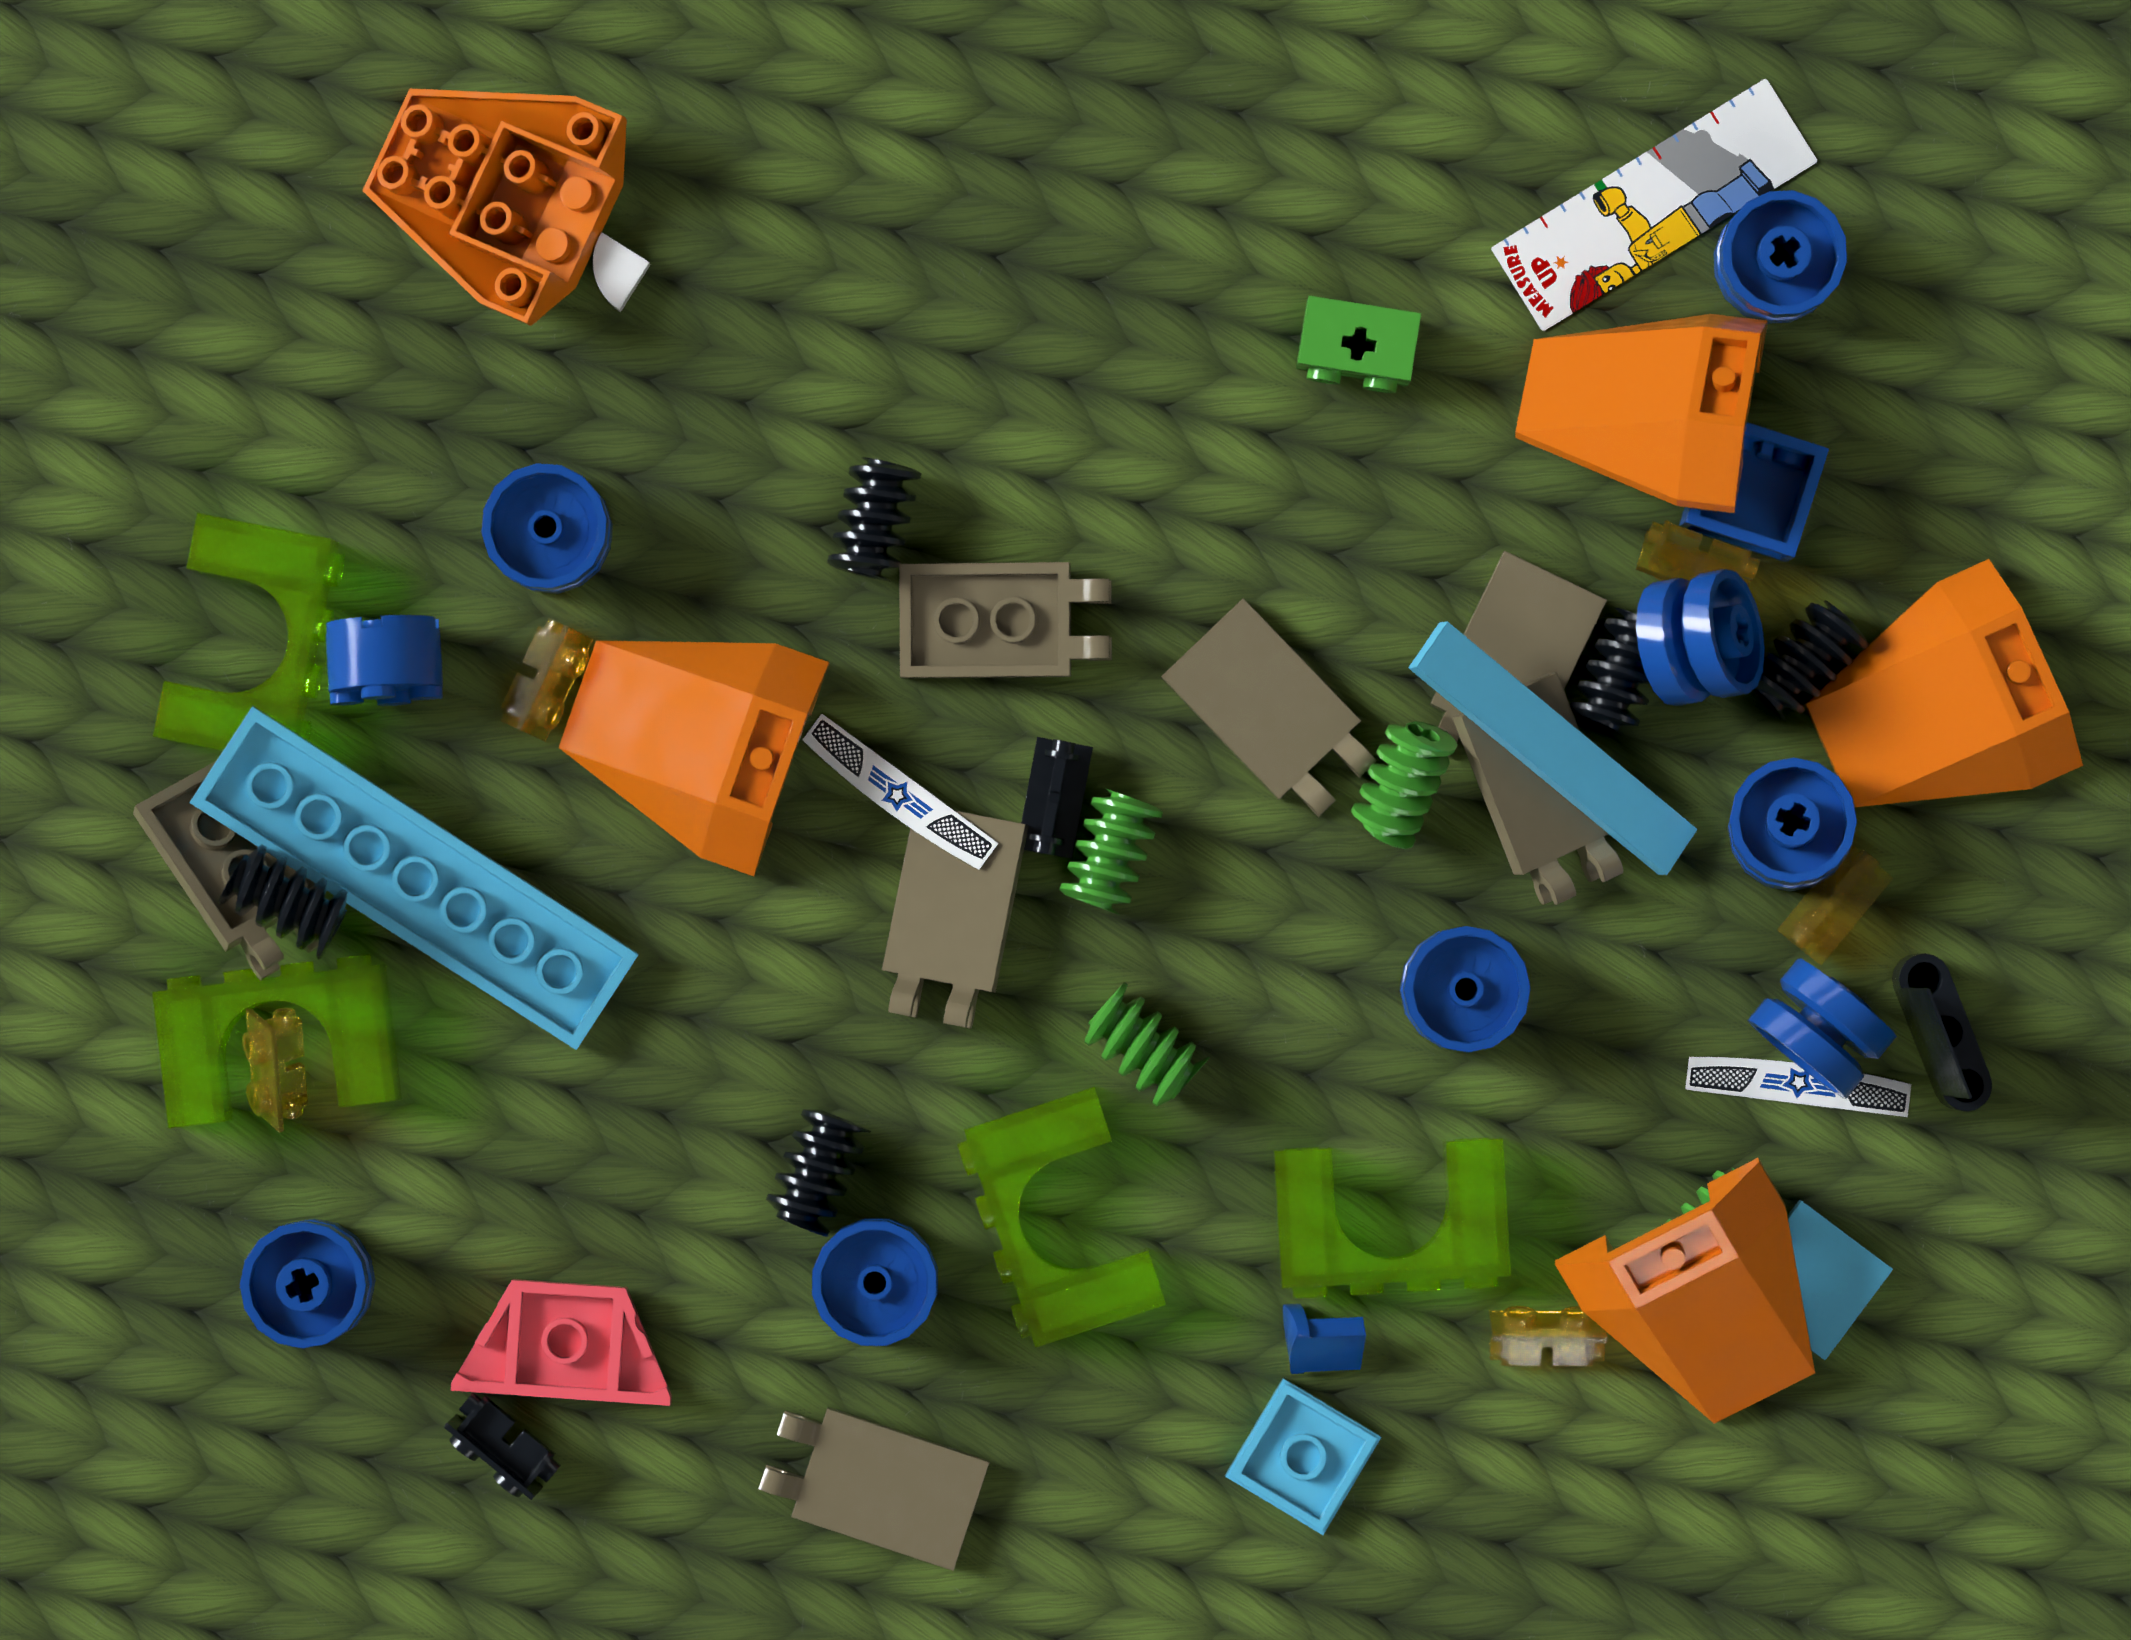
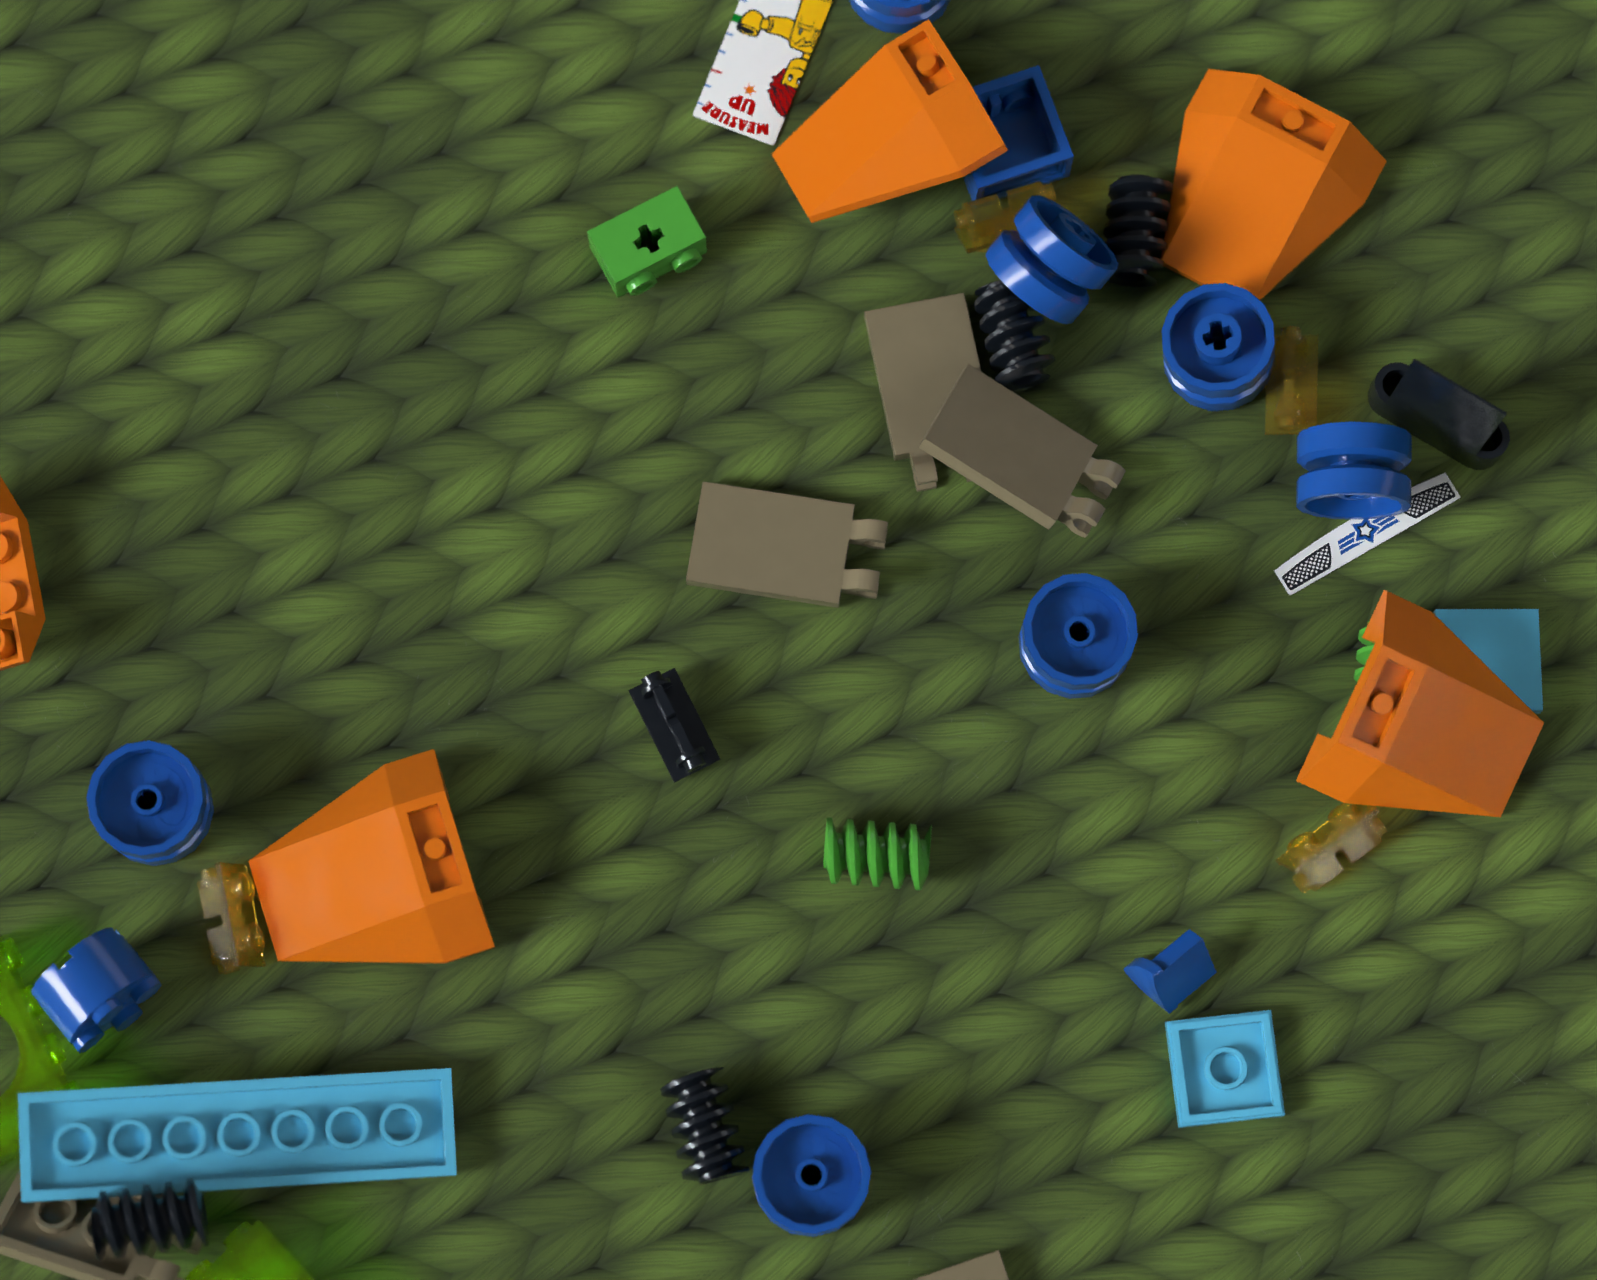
camera: 40 degrees left, 10 degrees down
white tile [593,232,651,312] -> none
white sticker [803,714,998,870] -> none
black piece [827,457,922,582] -> none
dark tan tile [882,811,1029,1029] -> none
dark tan tile [899,562,1112,678] -> none
clear neon green arch [957,1086,1166,1348] -> none
bright green piece [1059,789,1163,915] -> none
clear neon green arch [1272,1137,1511,1298] -> none
bright green piece [1351,721,1458,849] -> none
medium azure tile [1408,621,1697,875] -> none

